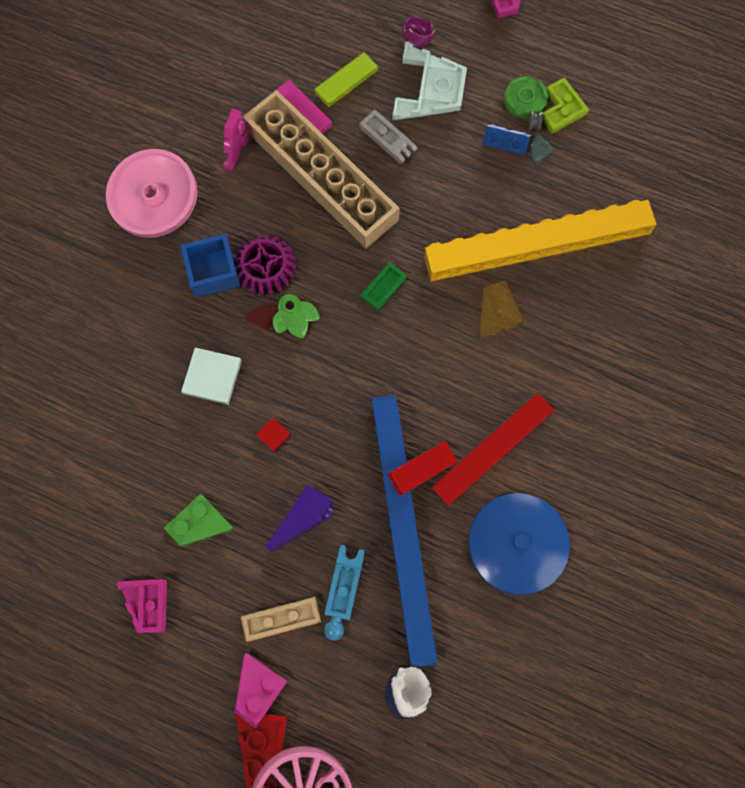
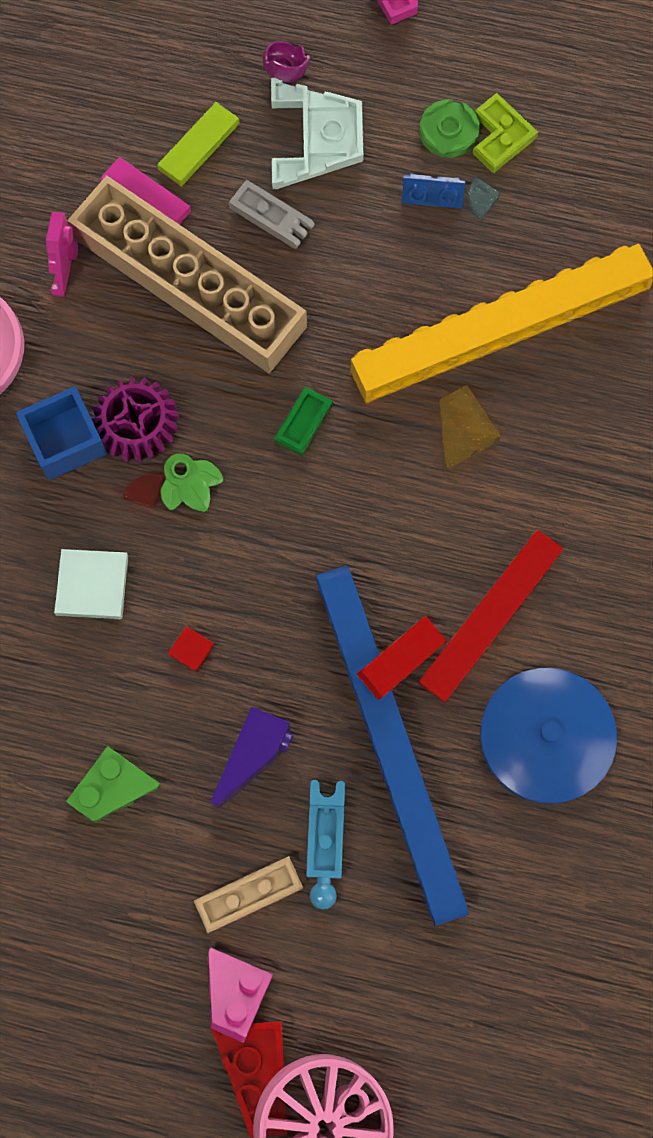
camera: 10 degrees left, 0 degrees up
dark pink wing [117,579,167,633] -> none
white hair [385,667,432,719] -> none
dark grey bush [528,111,542,132] -> none

